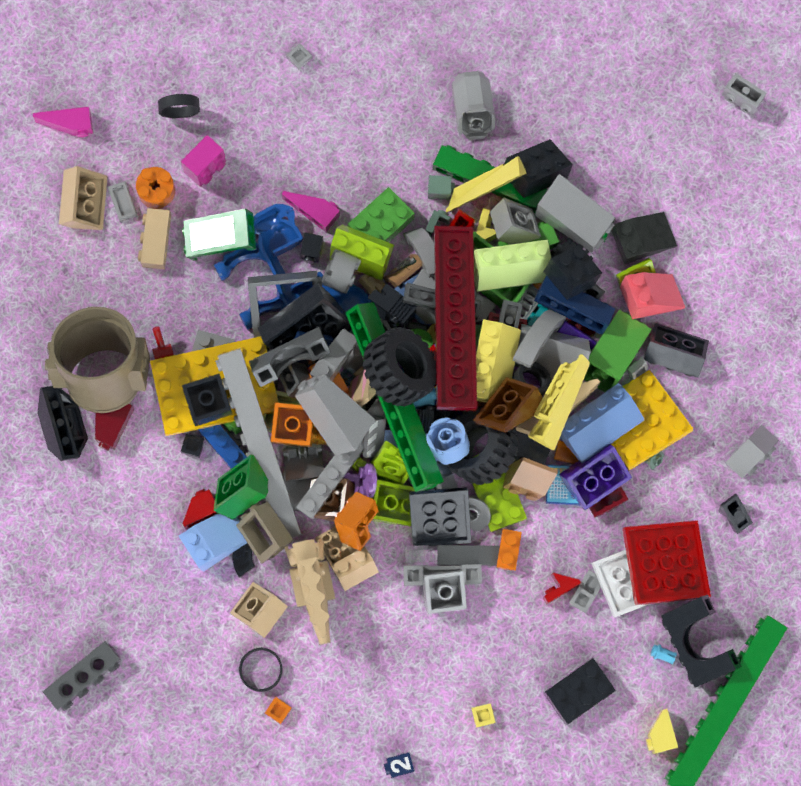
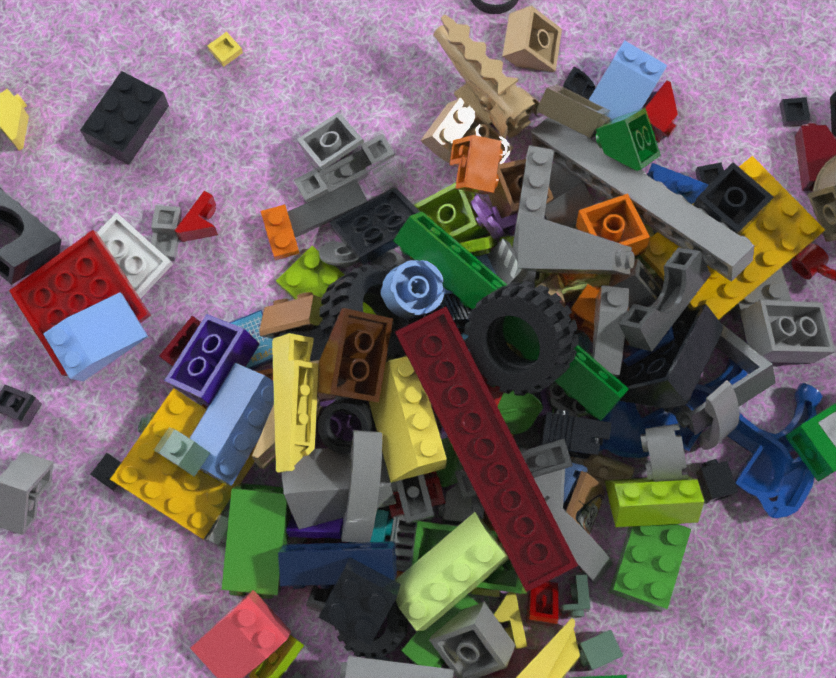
camera: 155 degrees right, 5 degrees down
dark pink slope [281,191,340,232] -> none
black slope [644,323,709,378] -> none
medium azure pin [650,644,677,664] -> none
none -> light blue slope [44,293,148,381]
none -> black plate [90,453,121,491]
none -> sand green slope [154,427,210,477]
none -> light grey slope [699,380,740,450]
none -> light grey brick [740,300,835,363]
none -> black plate [779,97,811,126]

